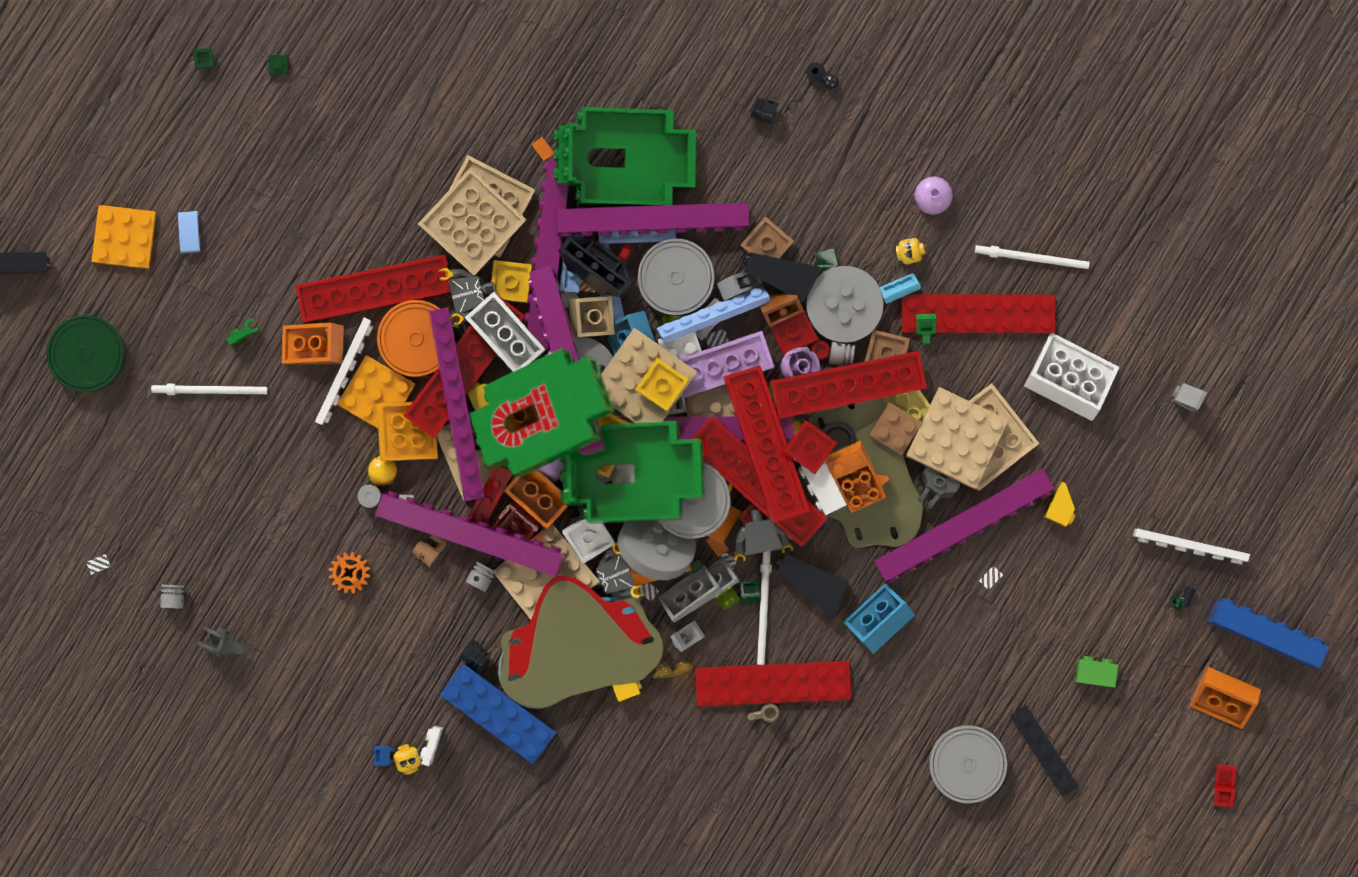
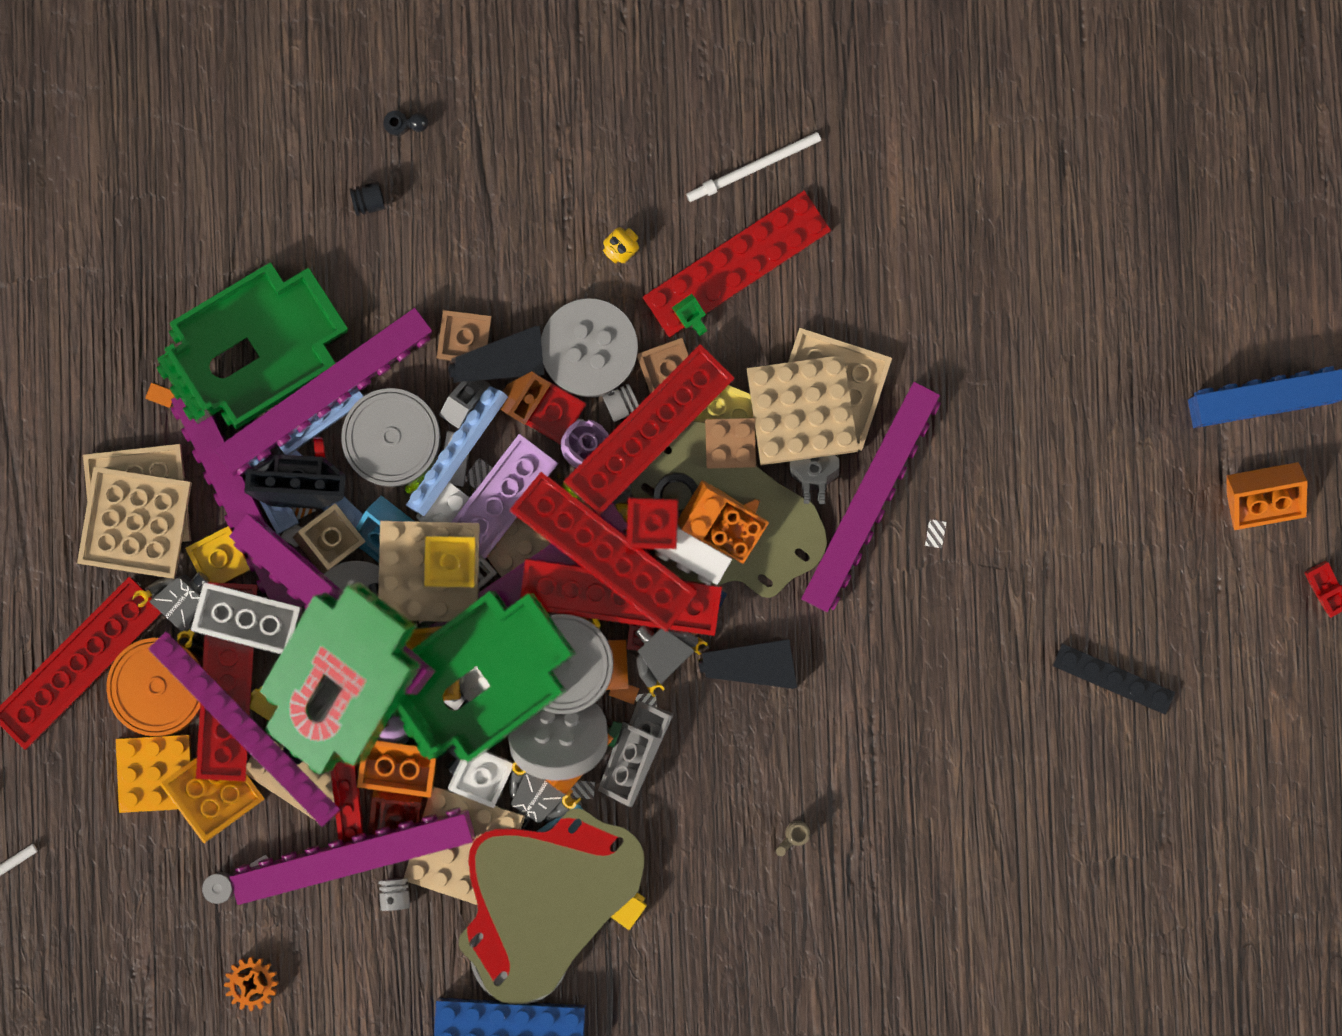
camera: 30 degrees left, 0 degrees up
orange slope [282,323,344,365] -> none
white plate [315,318,373,425] -> none
yellow hair [368,456,397,487] -> none
medium nougat piece [412,535,447,568] -> none
black piece [459,640,492,671] -> none
clear yellow slope [653,661,693,679] -> none
light grey bracket [671,620,705,652] -> none
red plate [695,661,851,706] -> none
clear neon green slope [716,587,740,611] -> none
dark green slope [739,580,760,605] -> none
white bar [757,551,772,665] -> none
red tile [811,341,830,360] -> none
slope [815,248,839,272] -> none
dark azure slope [843,583,915,654] -> none
medium azure plate [880,273,921,304] -> none
lavender cylinder [914,176,953,215] -> none
light grey brick [929,725,1007,803] -> none
white slope [1024,333,1119,421] -> none
yellow slope [1044,482,1076,527] -> none
bright green piece [1075,656,1118,688] -> none
white plate [1133,529,1250,565] -> none
arm [1170,586,1195,610] -> none
light grey slope [1172,383,1207,412] -> none
none -> white slope [308,675,343,722]

